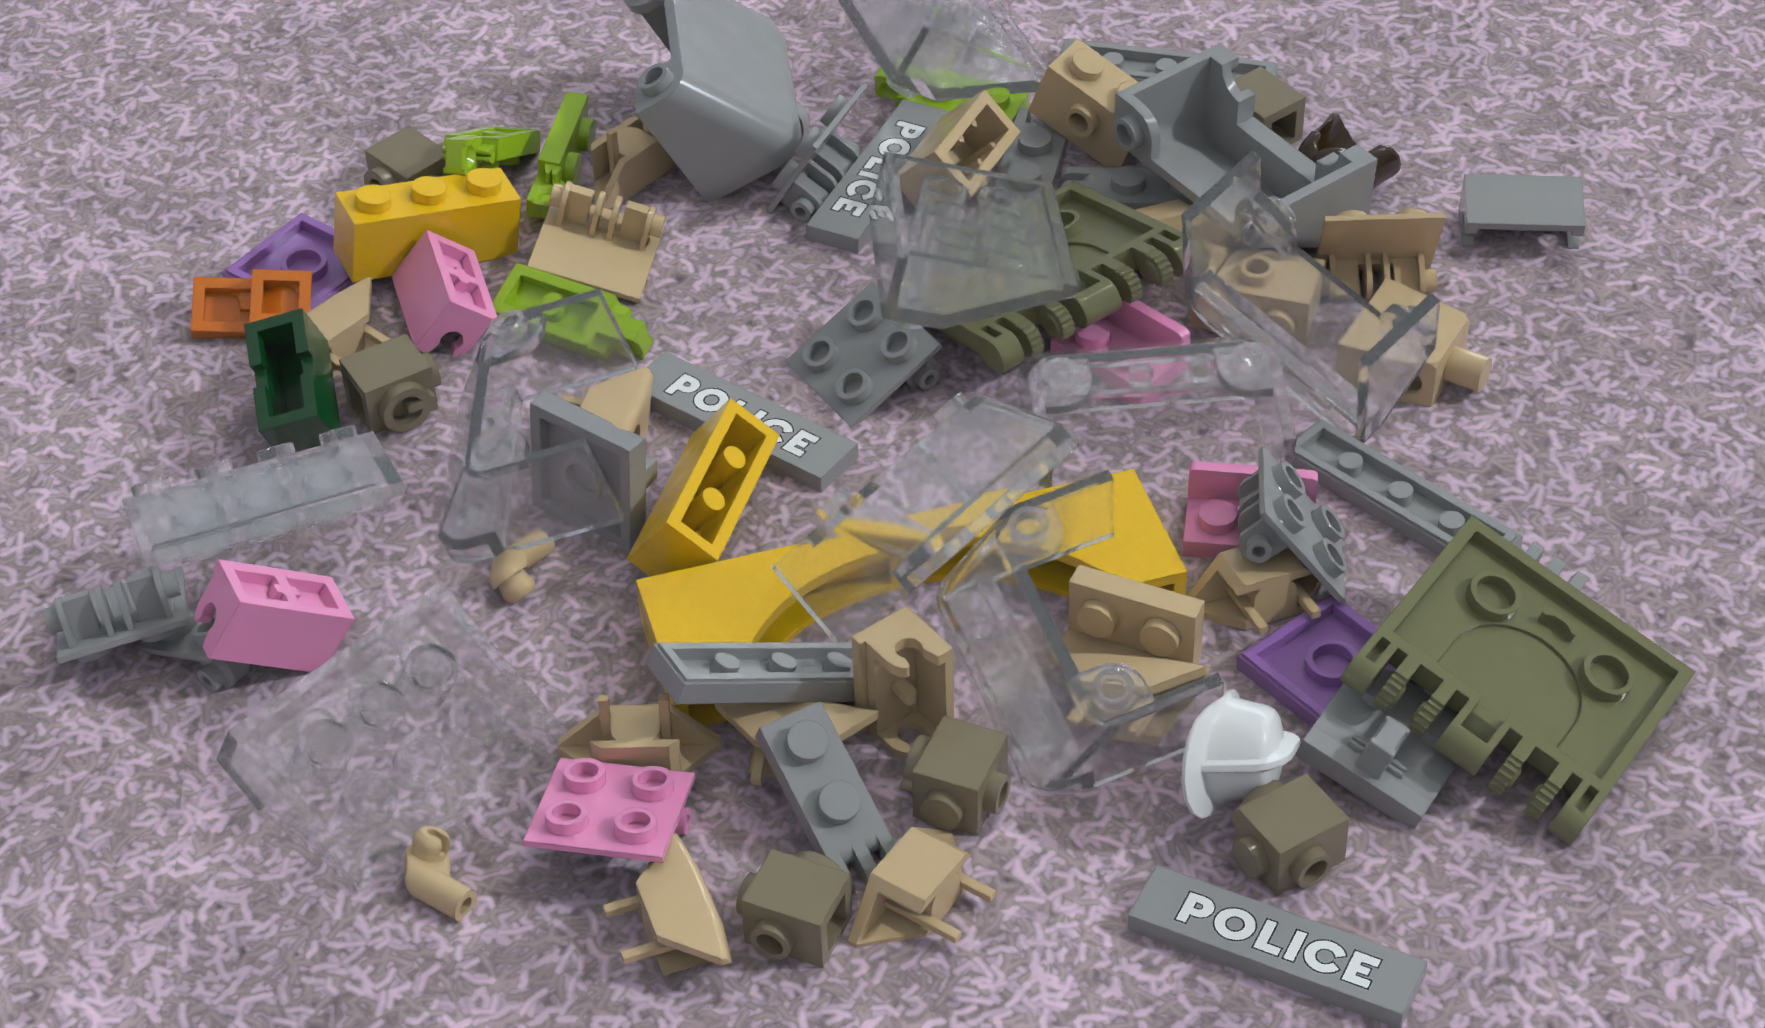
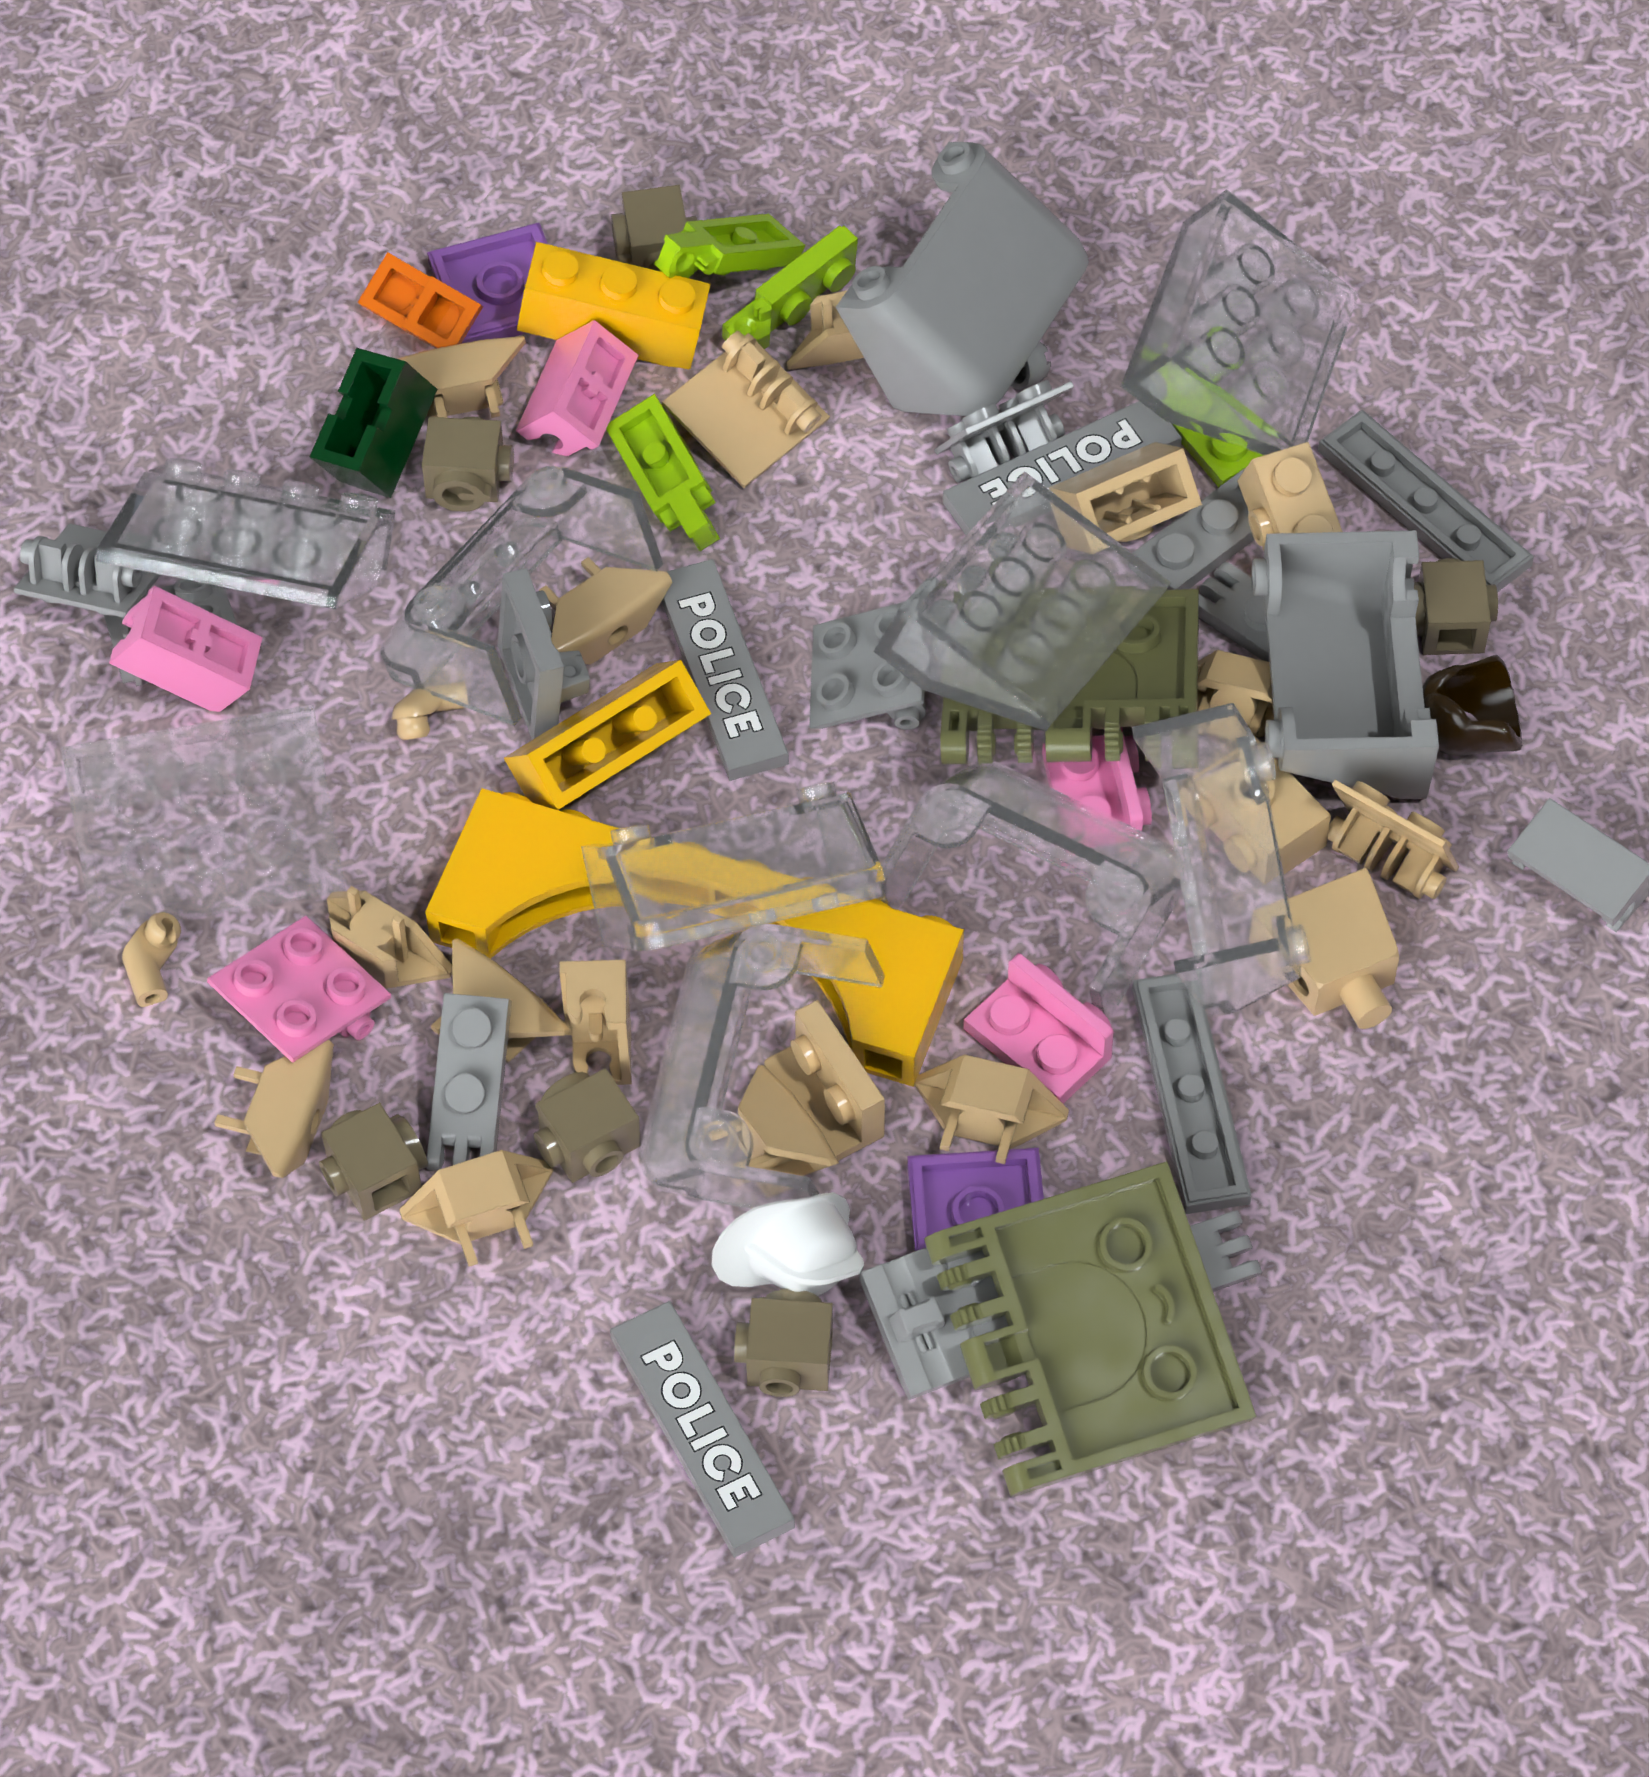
camera: 35 degrees right, 15 degrees up
light grey tile [646,642,855,704] -> none
light grey hinge [1238,446,1347,604] -> none

